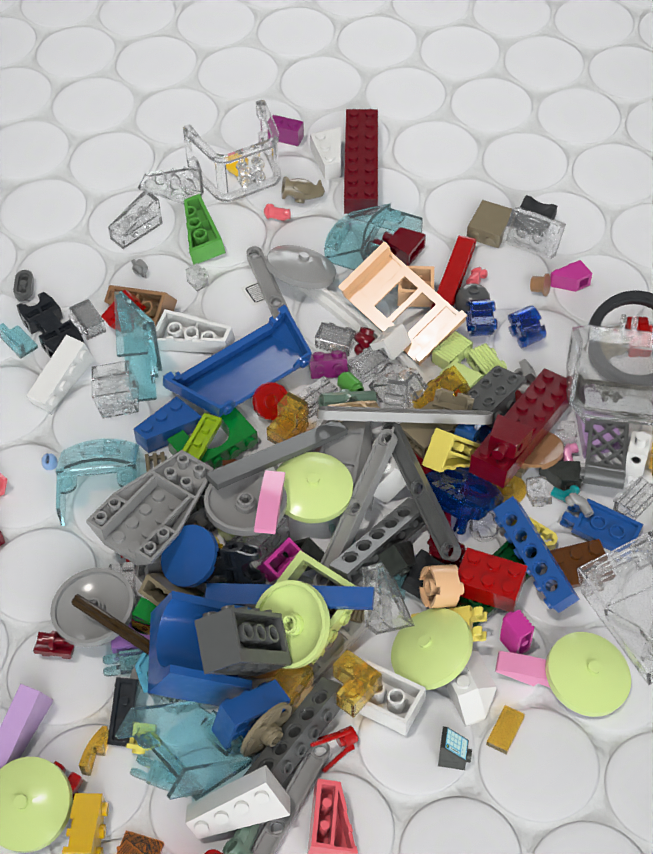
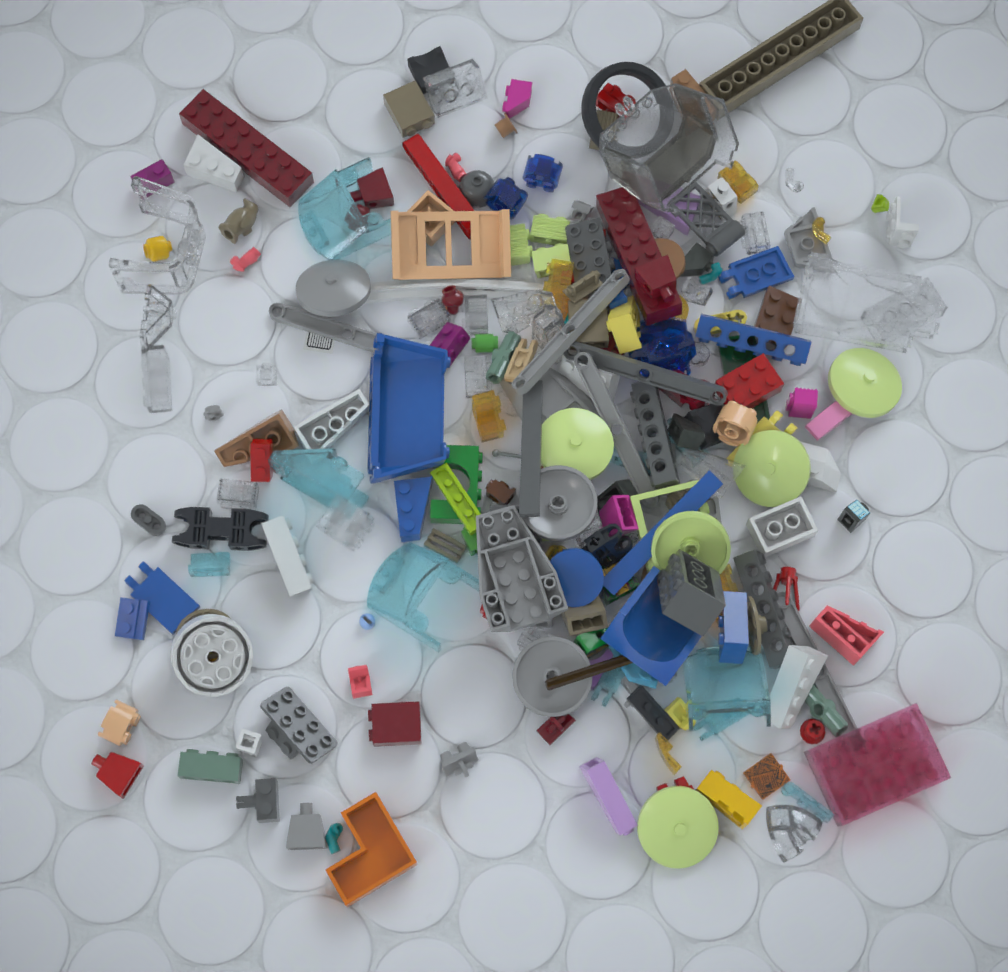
camera: 55 degrees left, 20 degrees up
bright green wedge [184,194,226,265] -> none
red tile [252,382,289,420] -> none
bright pink slope [254,471,285,534] -> none
clear yellow brick [333,649,382,718] -> none
white panel [370,323,412,360] -> none
clear yellow tile [486,705,525,755] -> none
bright pink arm [562,443,579,461] -> none
light grey arm [565,493,594,517] -> none

